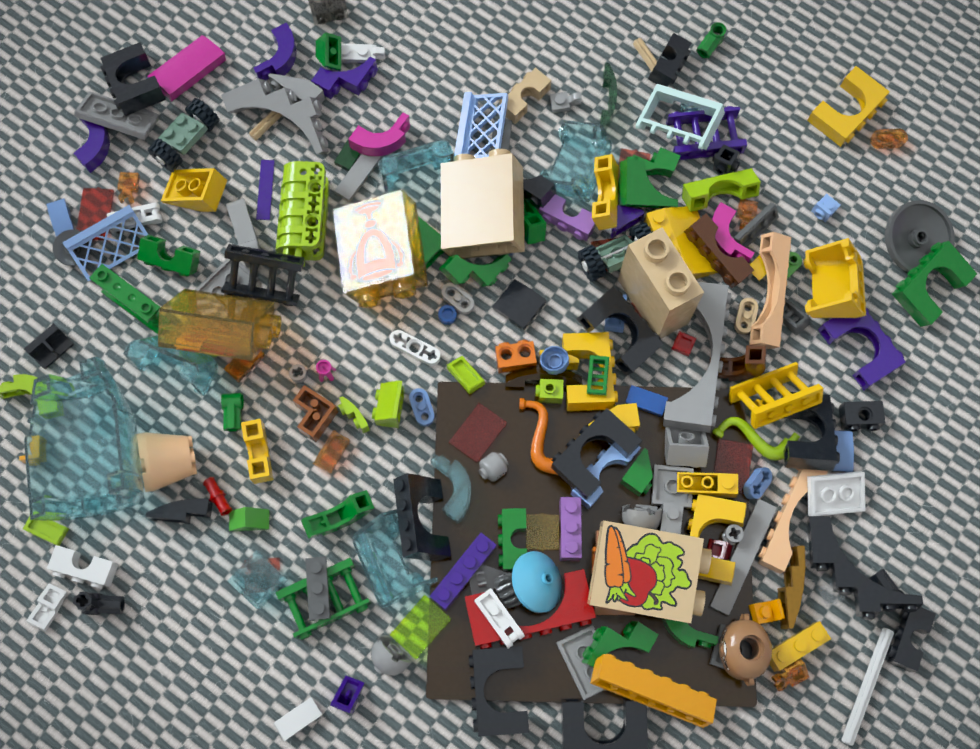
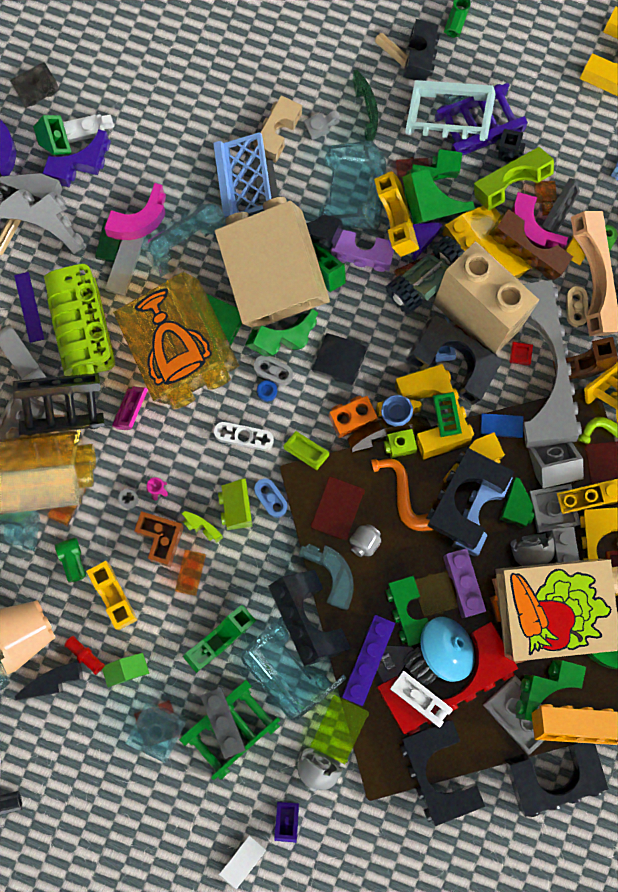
camera: 20 degrees left, 5 degrees up
none -> dark pink slope [112,386,148,430]

